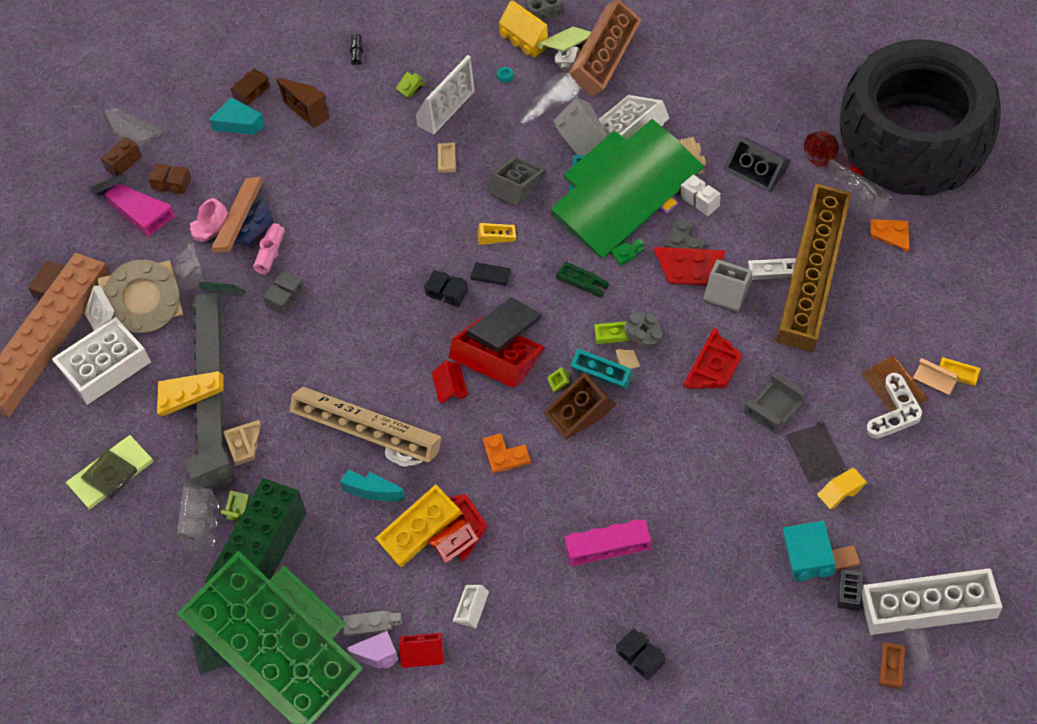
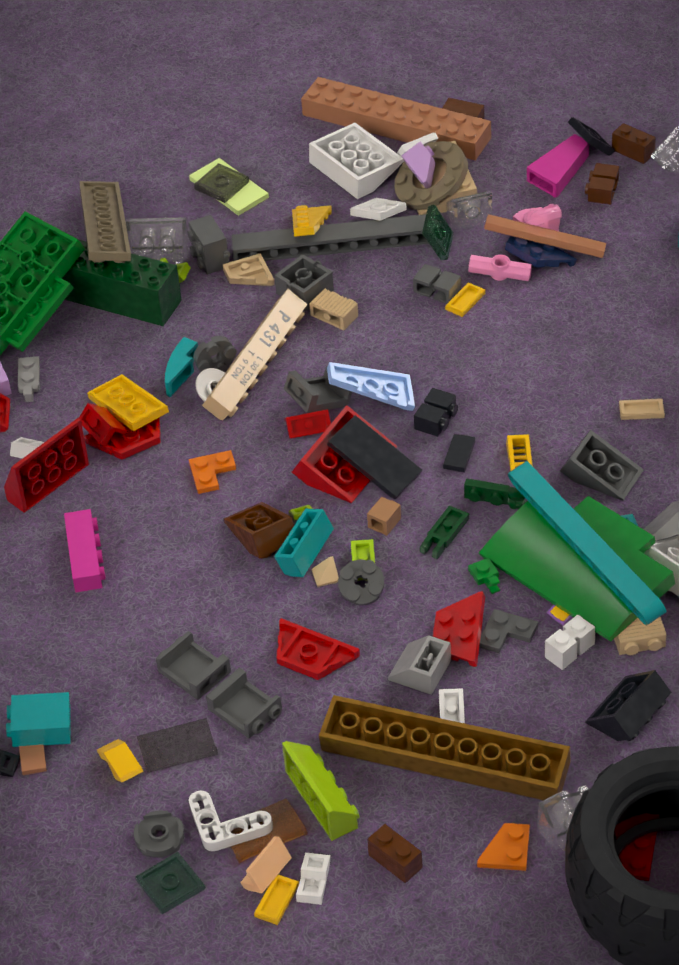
camera: 90 degrees right, 10 degrees down
none -> red slope [4,418,89,513]
none -> dark tan plate [79,181,131,263]
none -> dark grey plate [134,810,184,857]
none -> clear green tile [135,852,205,915]
none -> dark grey panel [156,631,231,700]
none -> dark grey plate [193,336,236,372]
none -> dark grey brick [274,254,334,311]
none -> lime slope [282,741,360,841]
none -> dark grey panel [284,366,352,413]
none -> white slope [296,853,330,905]
none -> tan brick [309,288,358,330]
none -> light blue wing [327,362,415,411]
none -> white tile [350,198,407,221]
none -> medium nougat brick [367,497,401,536]
none -> reddish brown brick [367,824,423,883]
none -> lavender slope [401,142,436,188]
none -> yellow tile [445,282,485,317]
none -> dark green hinge [464,478,526,509]
none -> teal beam [508,461,667,626]

